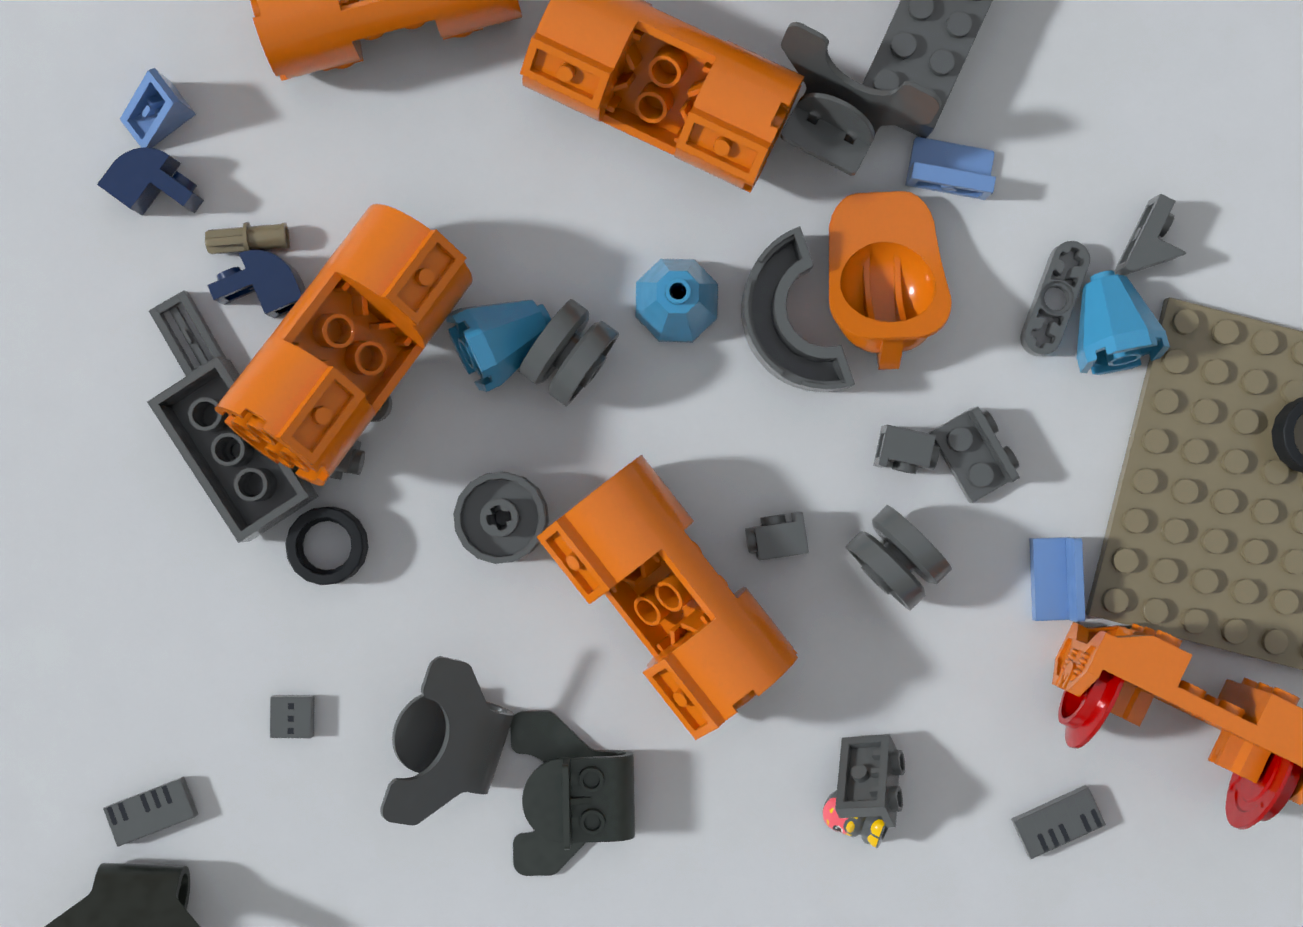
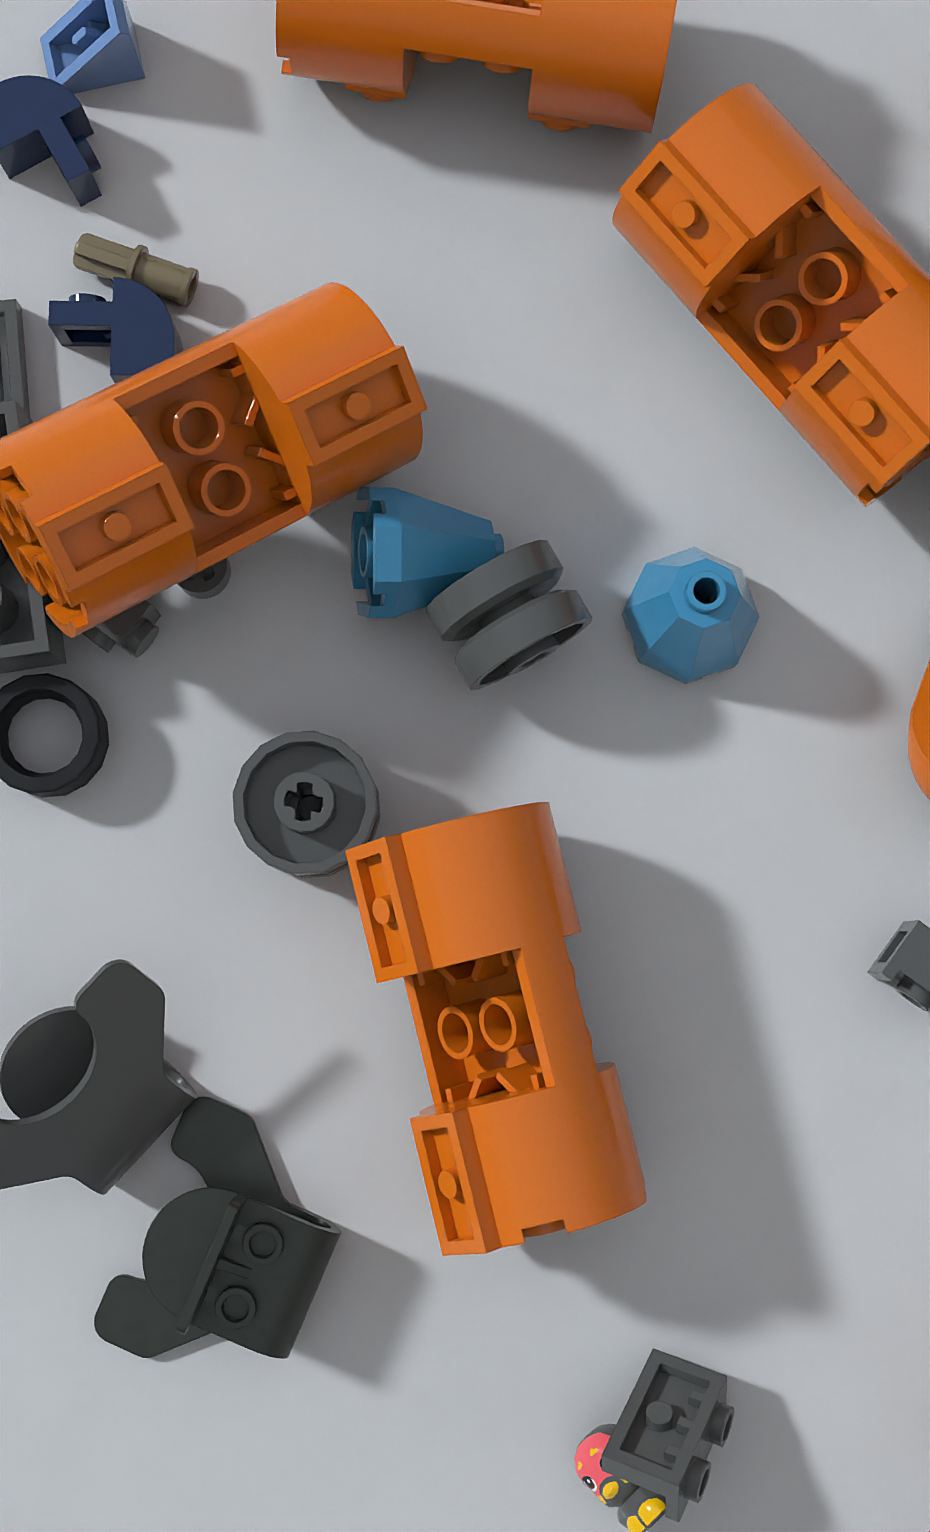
camera: 25 degrees right, 5 degrees down
dark grey brick [741,226,855,392] -> none
dark grey brick [745,512,809,561] -> none
dark grey wheel [845,505,952,611] -> none

